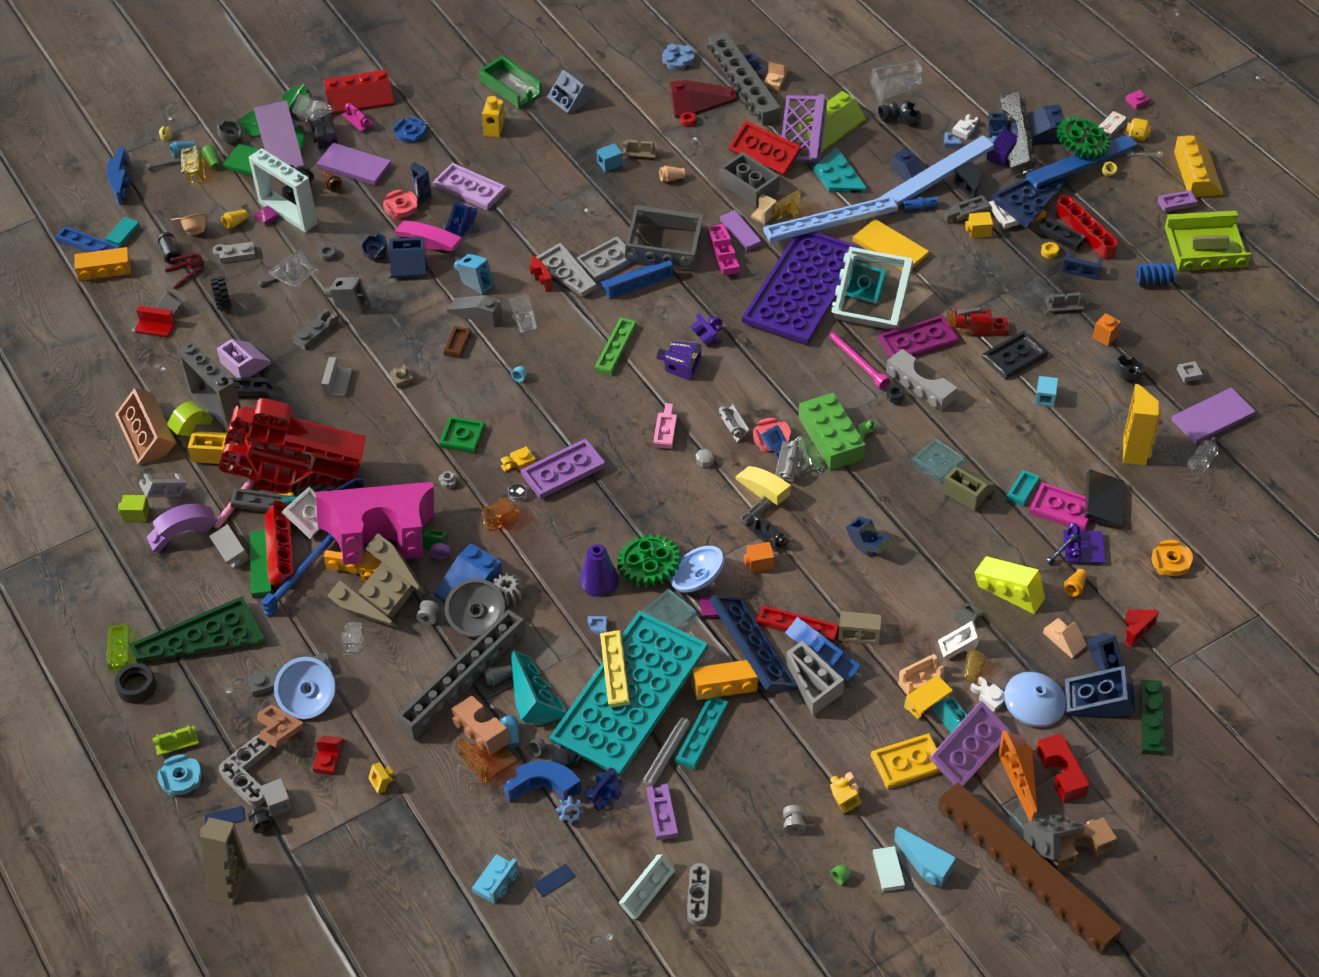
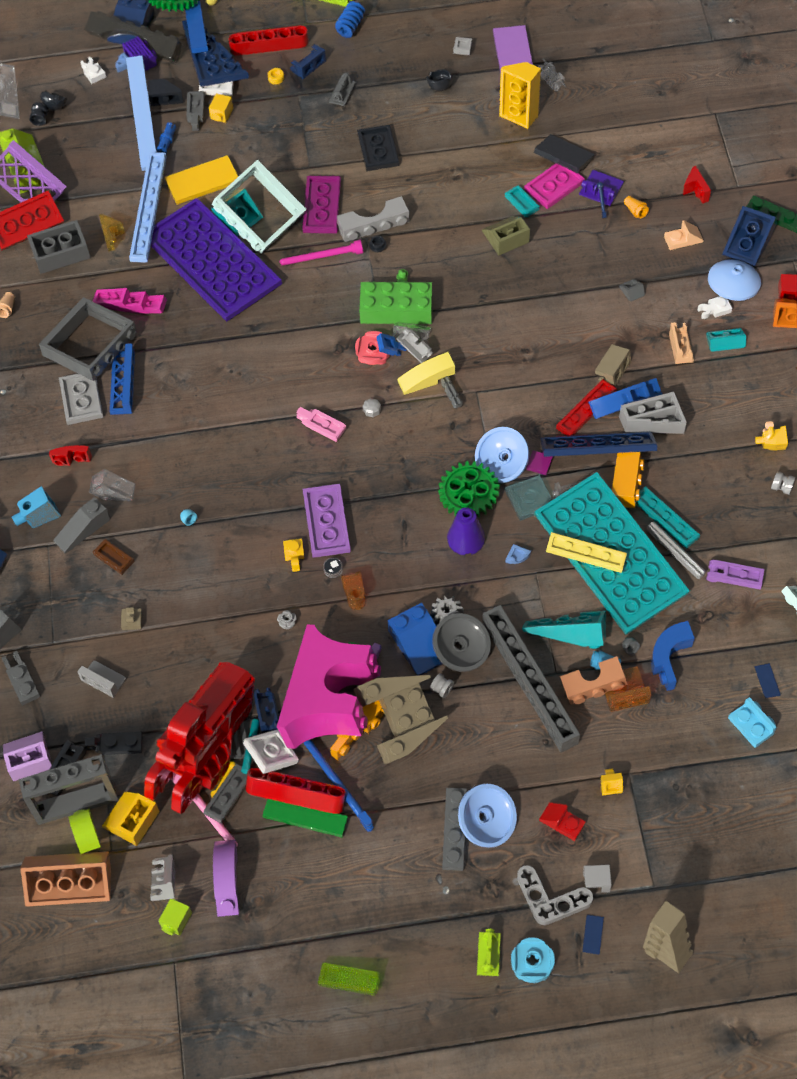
camera: 65 degrees left, 10 degrees up
black tyre [115,663,156,704] -> none
dark green wing [129,596,266,663] -> none
light grey hinge [209,524,250,568] -> none
black wheel [248,806,274,833] -> none
nougat plate [257,705,303,748] -> none
clear brick [341,622,364,655] -> none
green tile [439,416,486,454] -> none
dark grey cone [481,665,513,687] -> none
light grey wing [536,243,597,297] -> none
black hair [550,742,582,769] -> none
medium blue gear [556,796,584,825] -> none
clear blue hips [584,767,622,811] -> none
bright green tile [594,317,637,376] -> none
dark purple torso [657,341,702,381] -> none
dark purple hips [690,313,722,347] -> none
light grey hinge [719,404,750,443] -> none
medium lavender tile [720,210,761,251] -> none
orange brick [744,542,774,573] -> none
black hinge [749,515,789,552] -> none
tan panel [751,194,777,225] -> none
teal wing [814,148,866,193] -> none
dark blue brick [846,517,893,556] -> none
yellow tile [871,733,941,790] -> none
dark blue slope [891,148,924,181] -> none
yellow hinge [904,675,953,719] -> none
clear light blue tile [911,438,965,483] -> none
medium lavender plate [929,701,1011,786] -> none
white slope [938,621,979,660] -> none
medium blue tile [944,132,962,148] -> none
red plate [947,307,1009,336] -> none
clear yellow cone [963,650,986,682] -> none
neon yellow wedge [974,556,1045,614] -> none
dark blue slope [988,112,1006,138] -> none
black plate [1035,217,1086,251] -> none
medium azure brick [1035,376,1058,407] -> none
dark blue slope [1087,633,1124,671] -> none
orange brick [1093,313,1121,346] -> none
light orange plate [1151,540,1193,576] -> none

